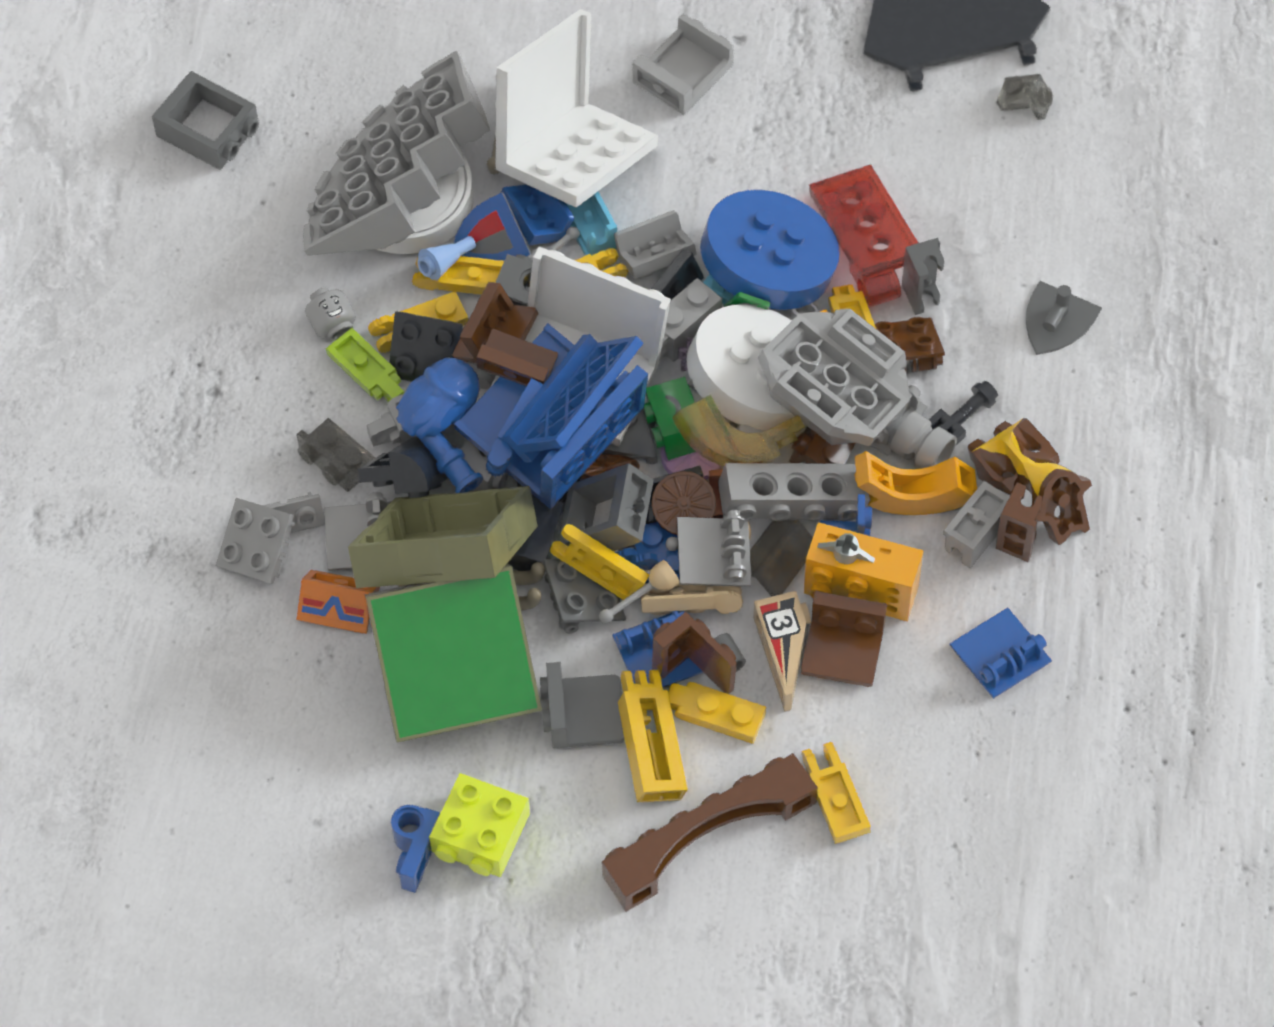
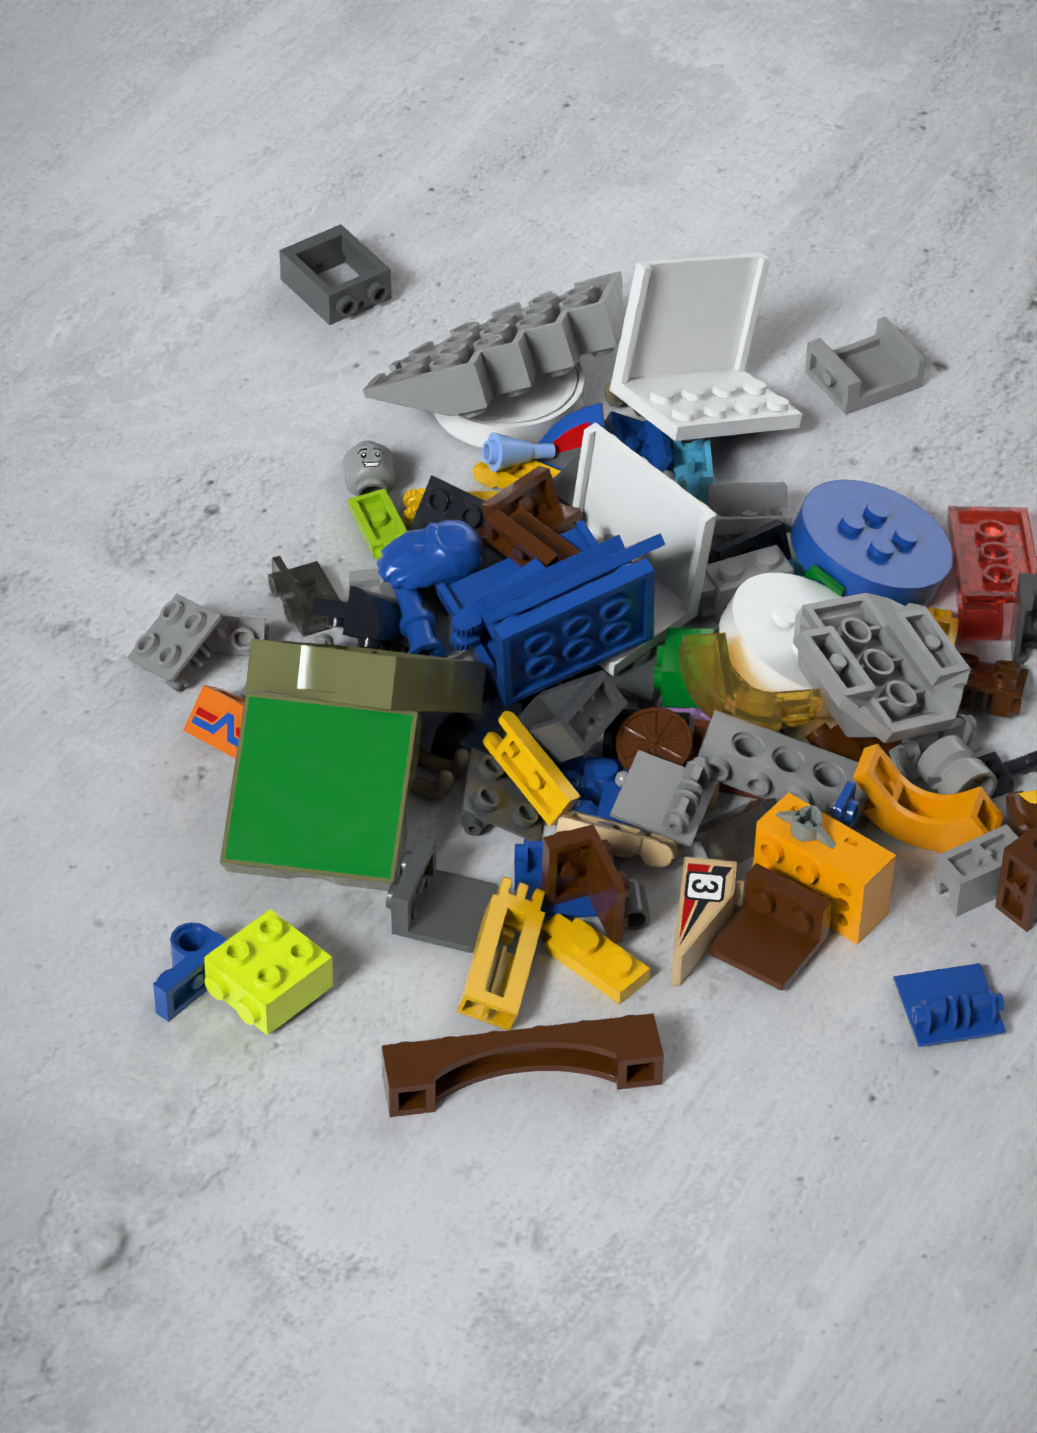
camera: 20 degrees right, 15 degrees down
hinge [599,560,680,624] -> none
yellow hinge [801,742,871,844] -> none

